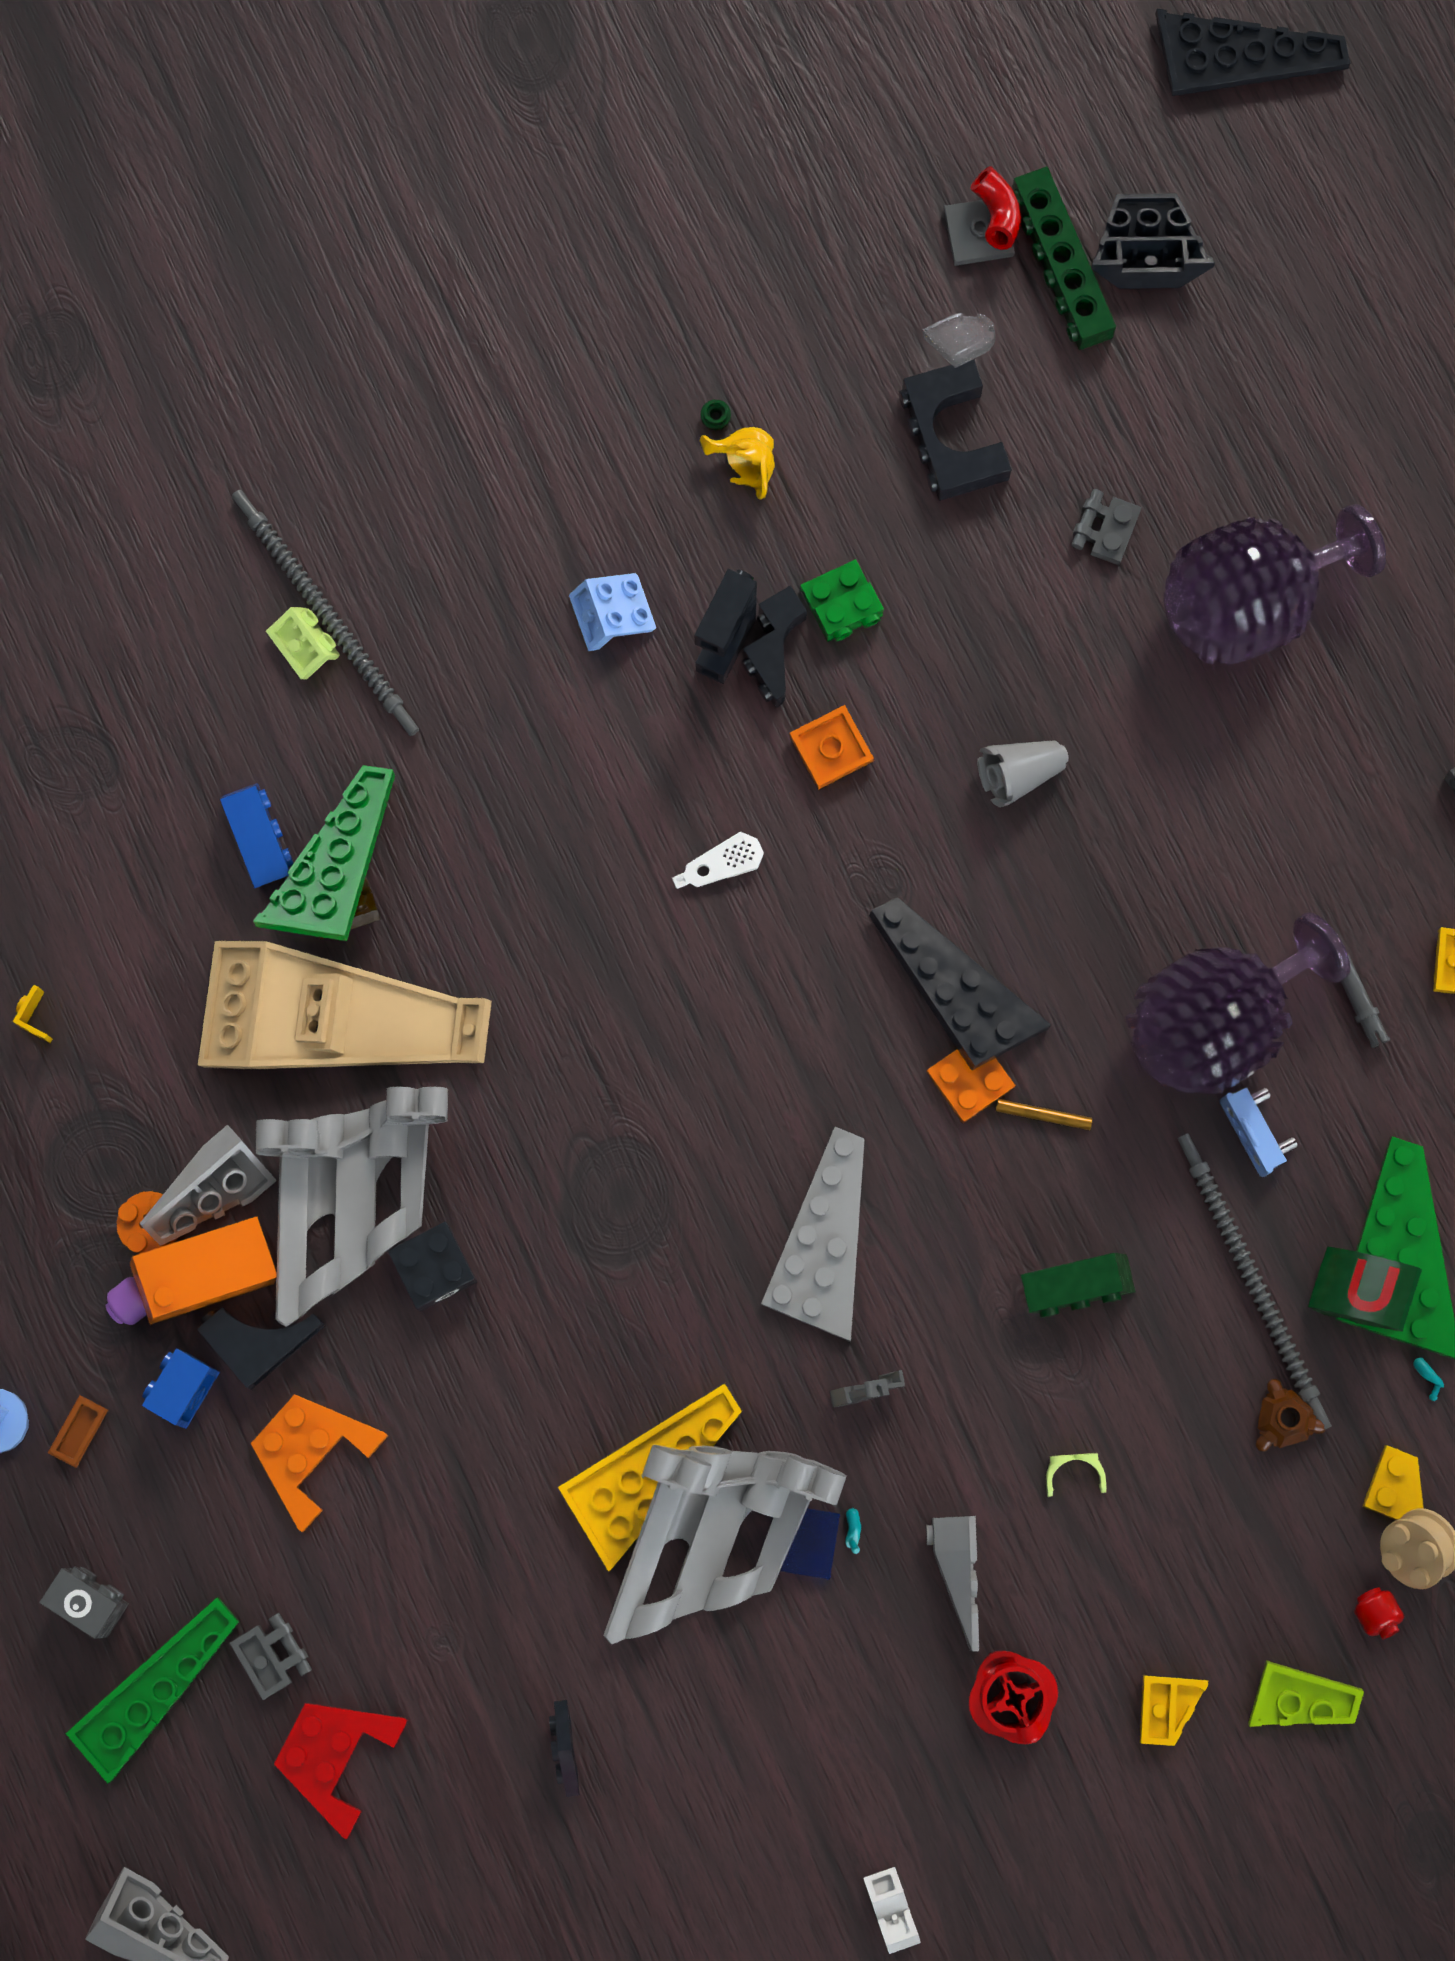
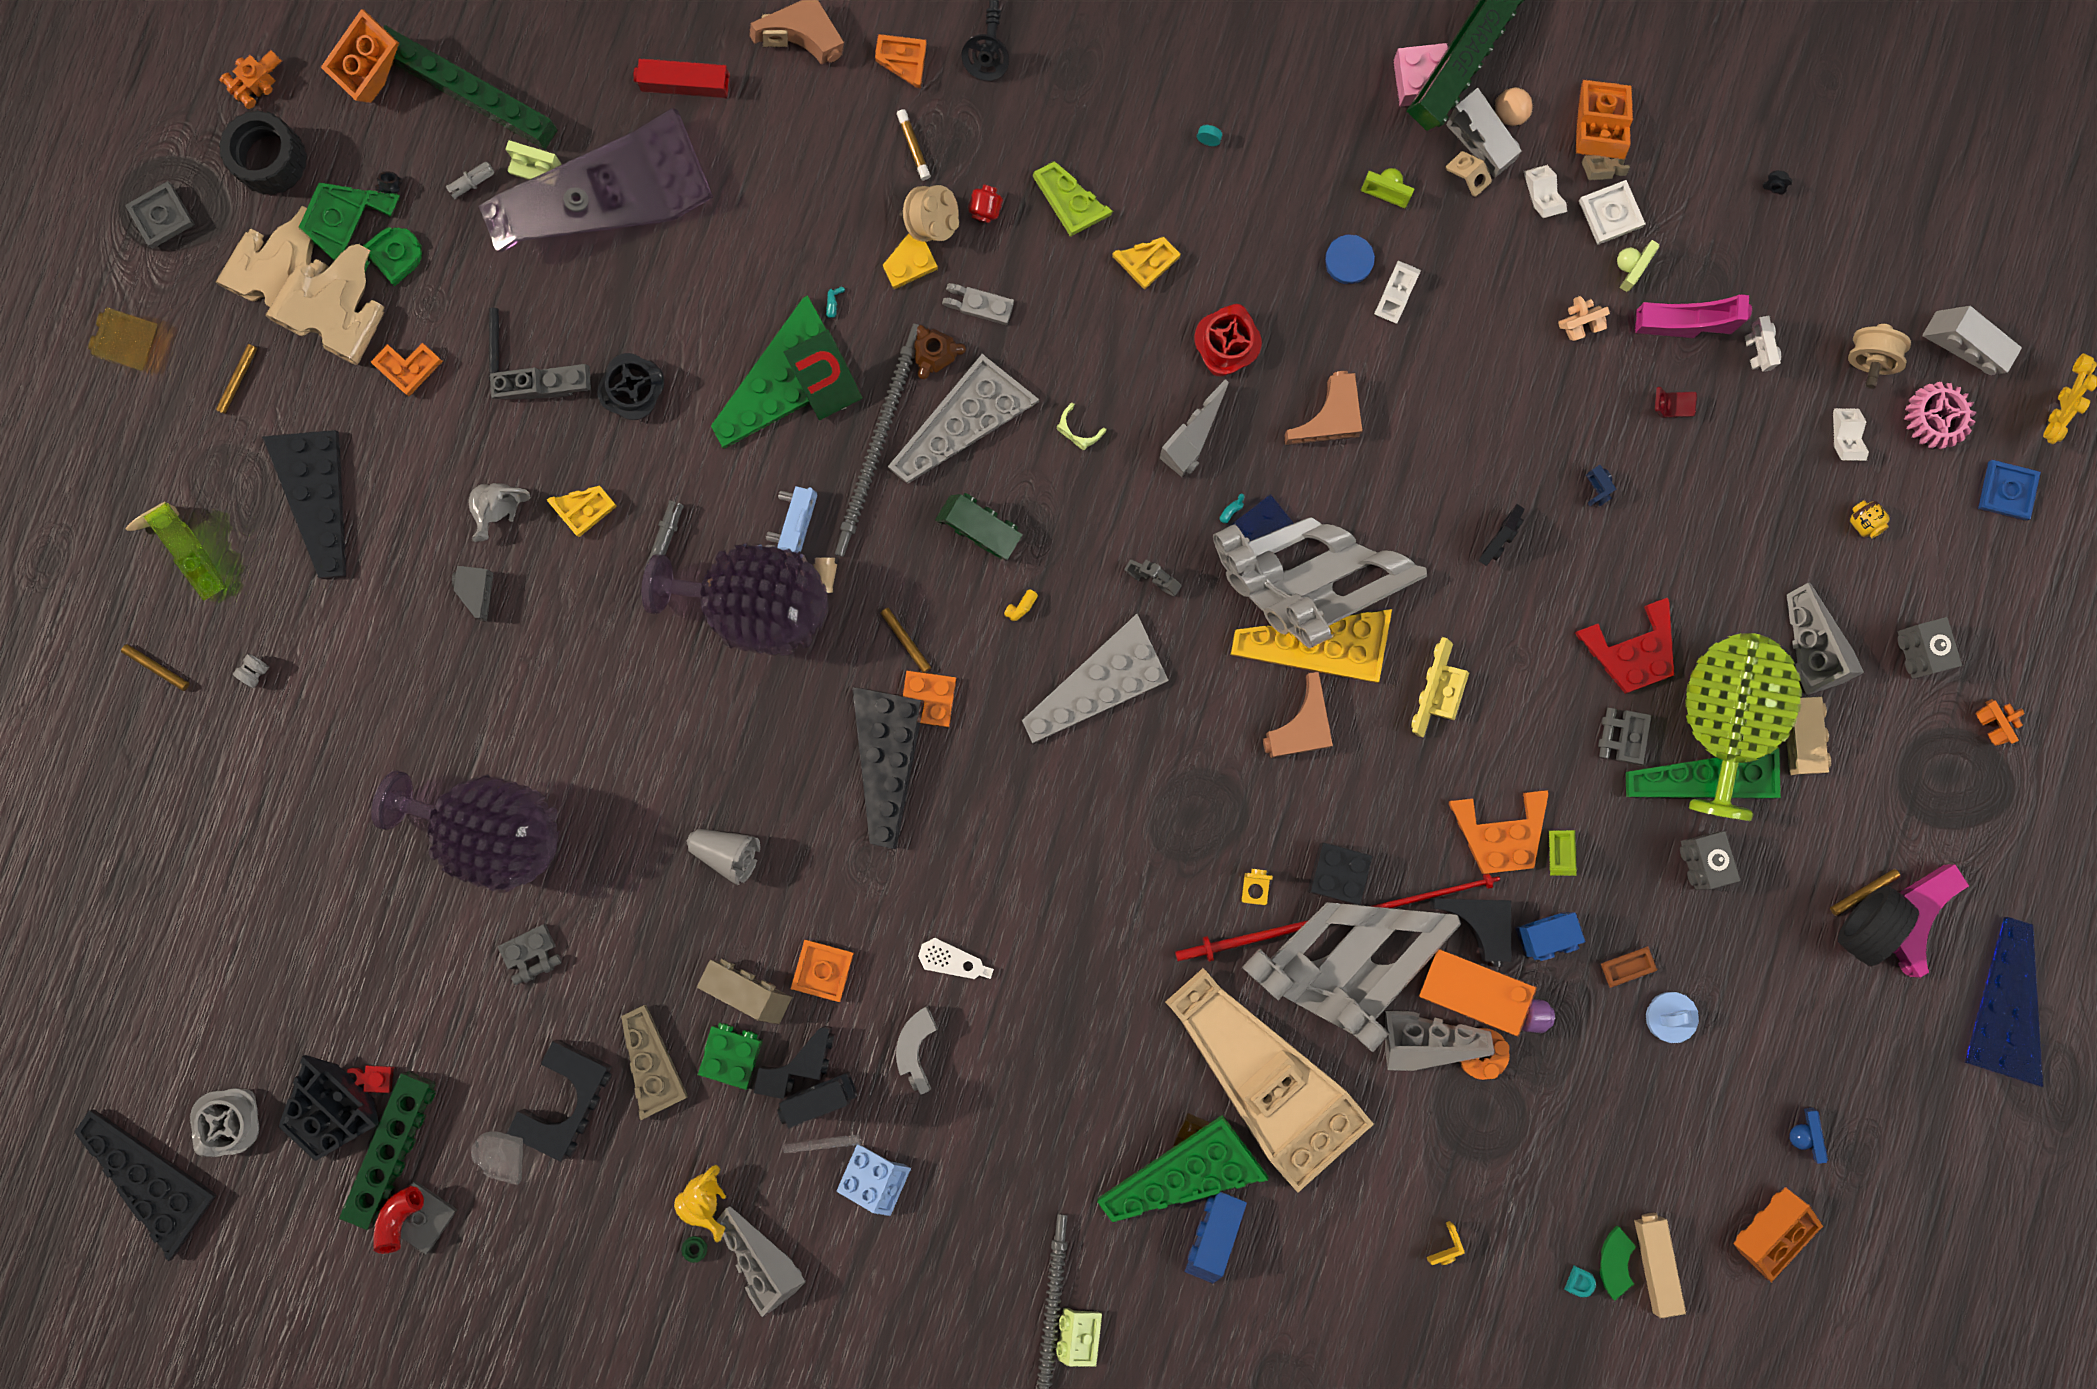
camera: 135 degrees left, 5 degrees up
none -> light grey piece [190,1088,259,1157]
none -> red plate [347,1065,394,1093]
none -> dark tan wing [621,1005,688,1120]
none -> dark tan wedge [697,958,792,1024]
none -> light grey wedge [717,1207,805,1317]
none -> clear bar [783,1134,861,1154]
none -> tan cone [812,558,837,593]
none -> light grey wing [888,354,1039,484]
none -> light grey arch [896,1006,938,1095]
none -> light grey hinge [942,283,1014,325]
none -> yellow arm [1004,590,1038,621]
none -> red piece [1175,873,1500,962]
none -> teal tile [1197,125,1223,146]
none -> yellow bracket [1242,869,1273,905]
none -> nougat arch [1263,672,1333,758]
none -> nougat arch [1284,371,1362,445]
none -> blue tile [1325,235,1375,284]
none -> light yellow bracket [1411,637,1469,737]
none -> lime tile [1549,830,1576,876]
none -> dark blue bracket [1586,465,1617,506]
none -> lime plant [1685,633,1802,821]
none -> tan brick [1787,697,1831,775]

